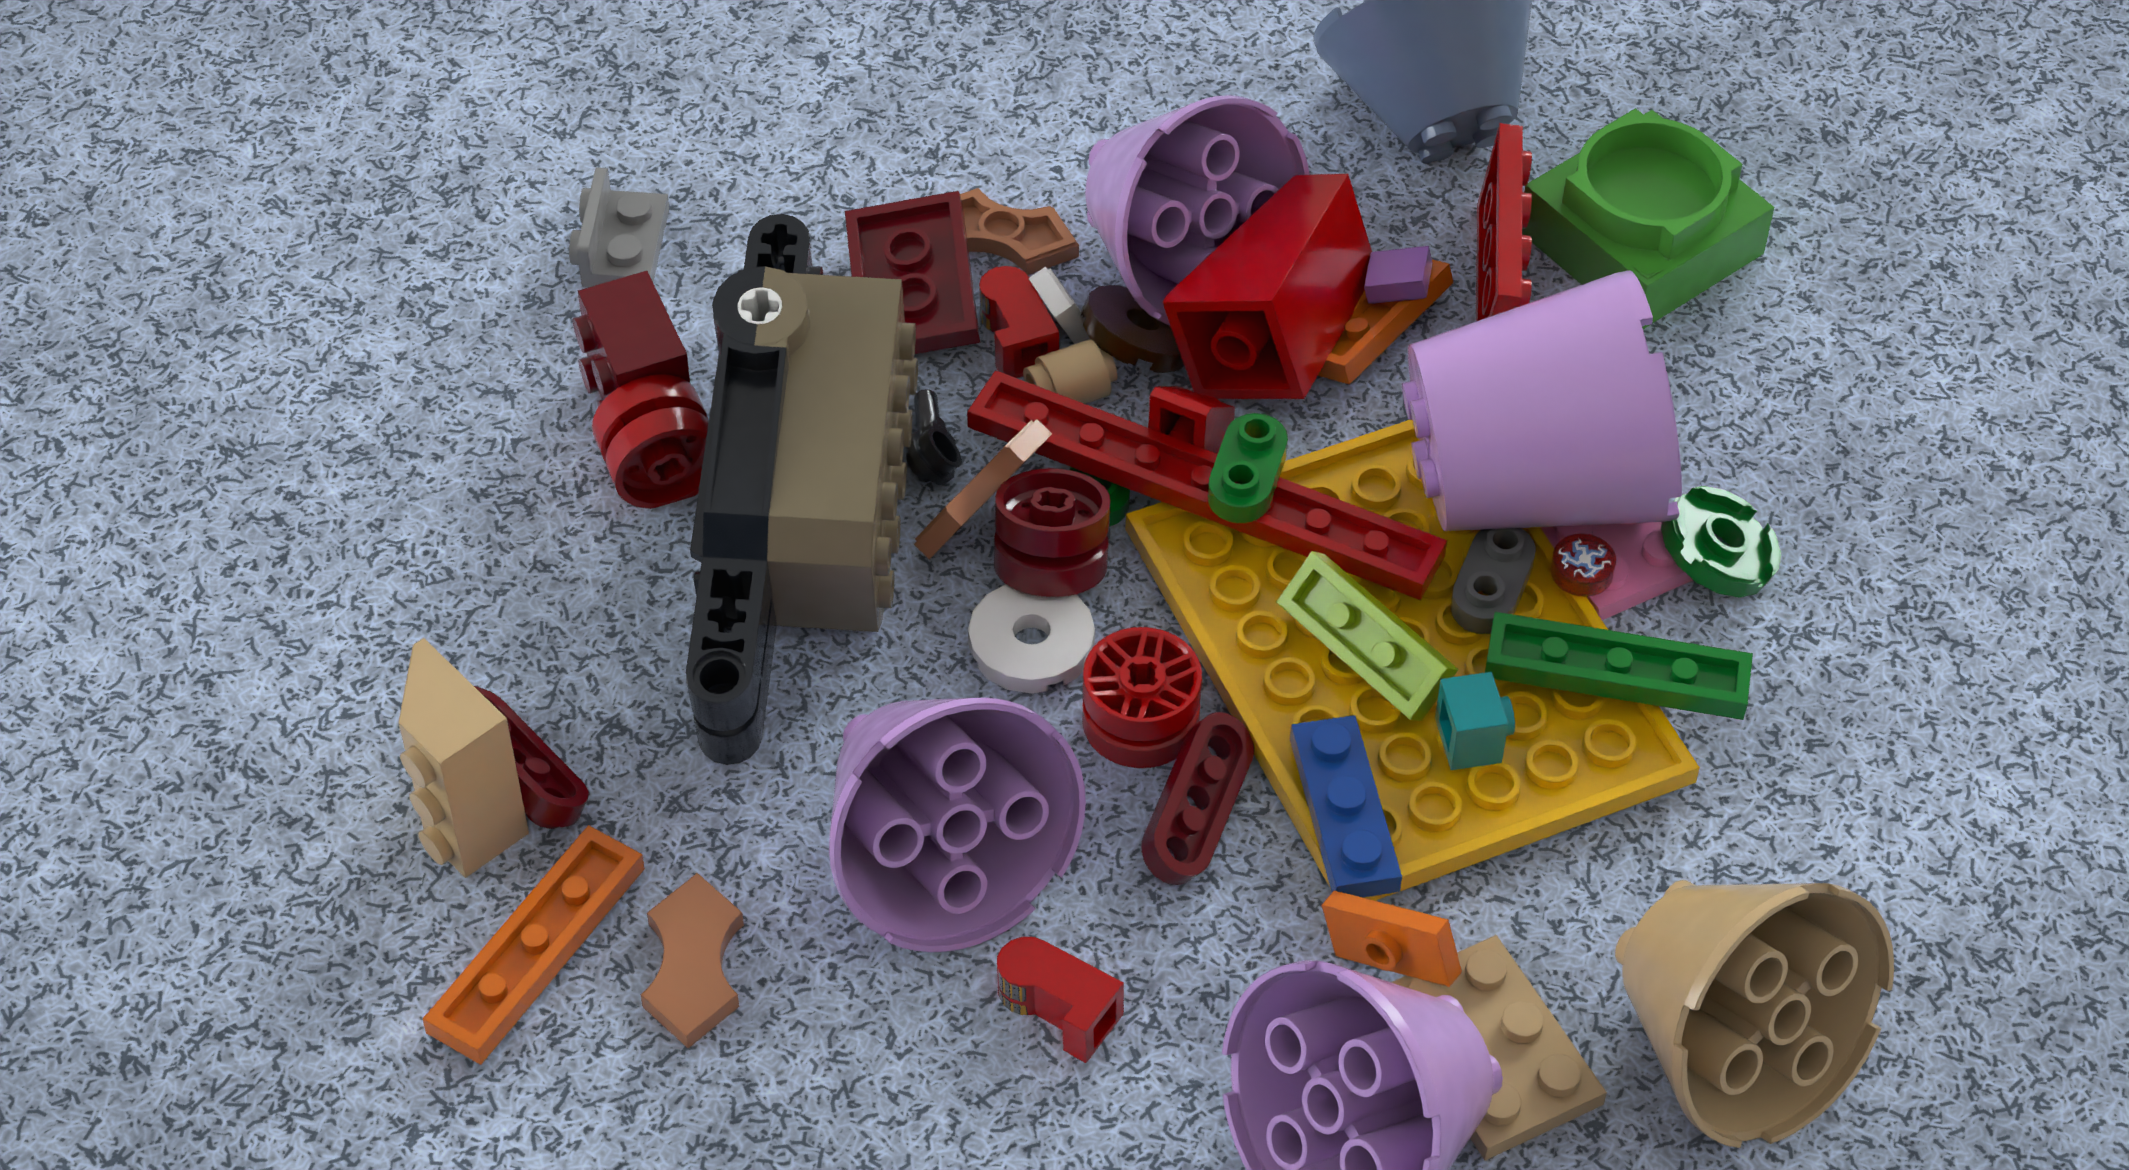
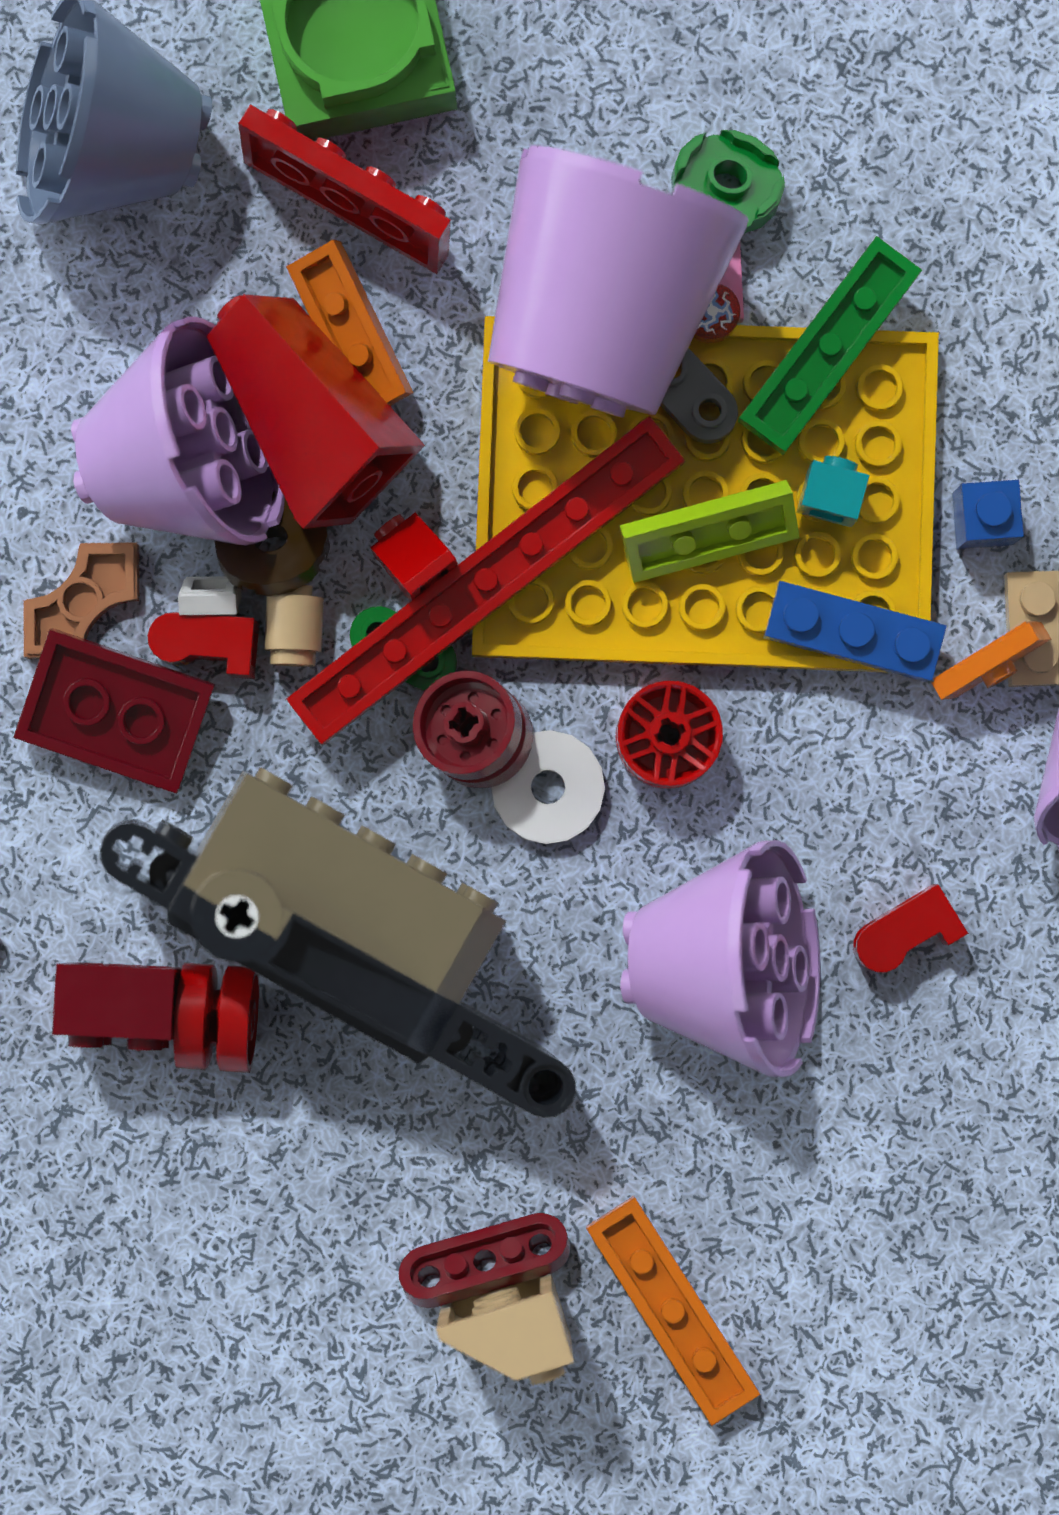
camera: 65 degrees left, 35 degrees up
nougat tile [640,873,744,1048] -> none
black plate [906,389,962,485] -> none
nougat tile [914,419,1052,559] -> none
dark red plate [1141,712,1254,885] -> none
green plate [1208,413,1288,523] -> none
medium lavender tile [1364,246,1433,304] -> none
none -> blue brick [952,480,1024,549]

